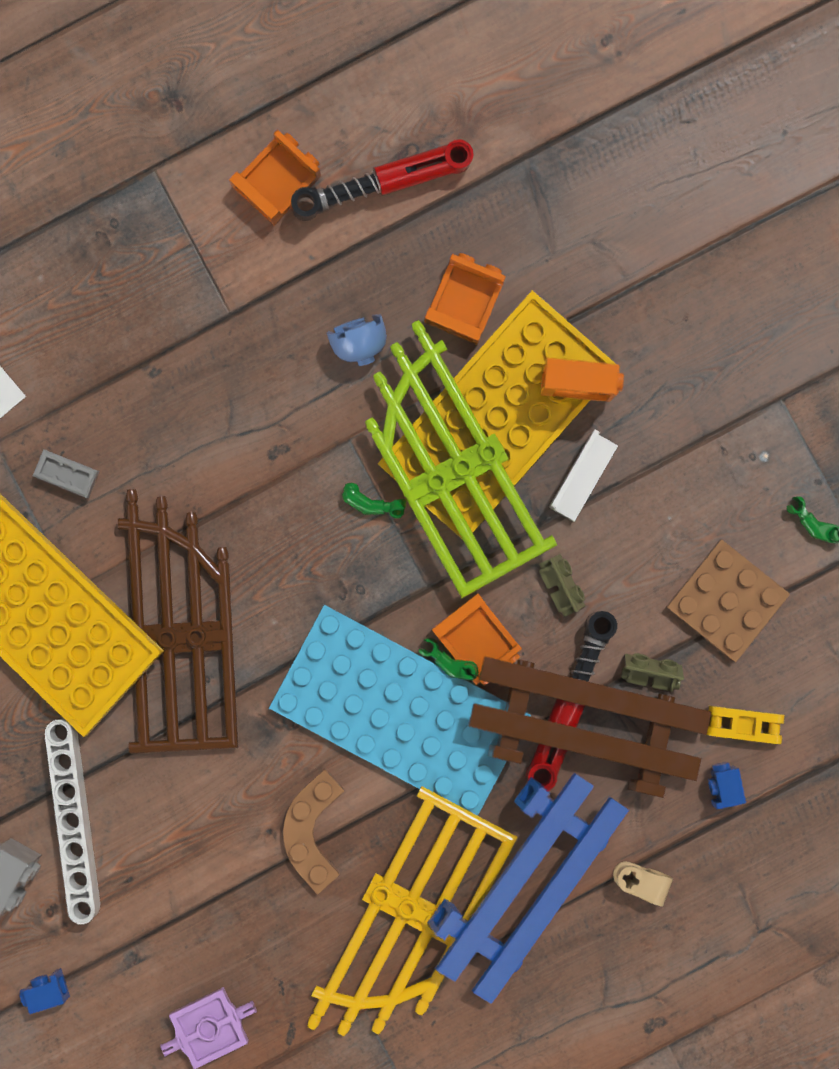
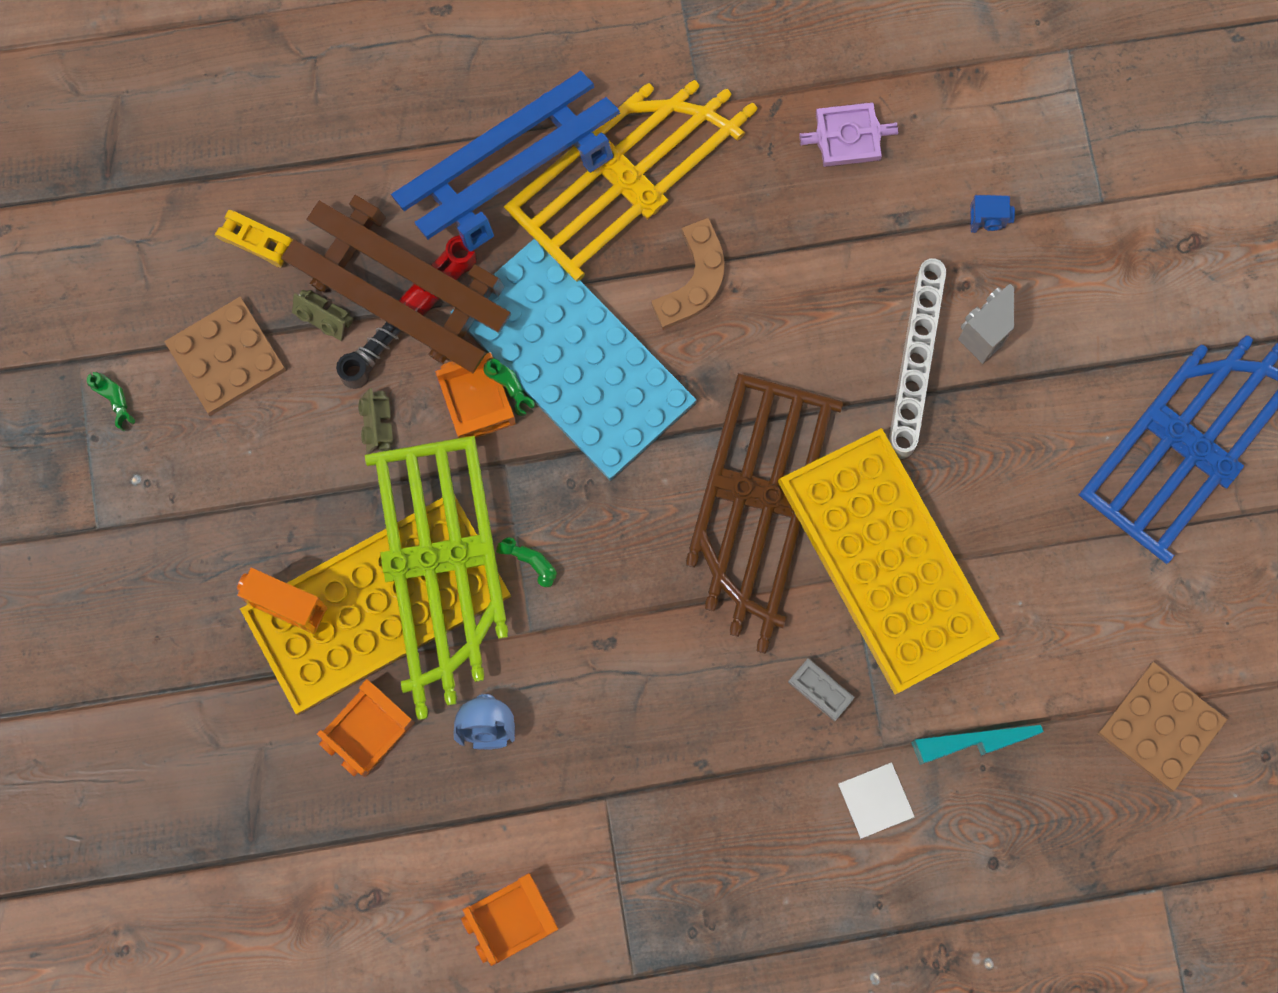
camera: 160 degrees left, 10 degrees down
piece [291,139,474,221] -> none
white panel [549,429,618,522] -> none
tan piece [613,861,673,907] -> none
blue brick [708,762,746,809] -> none

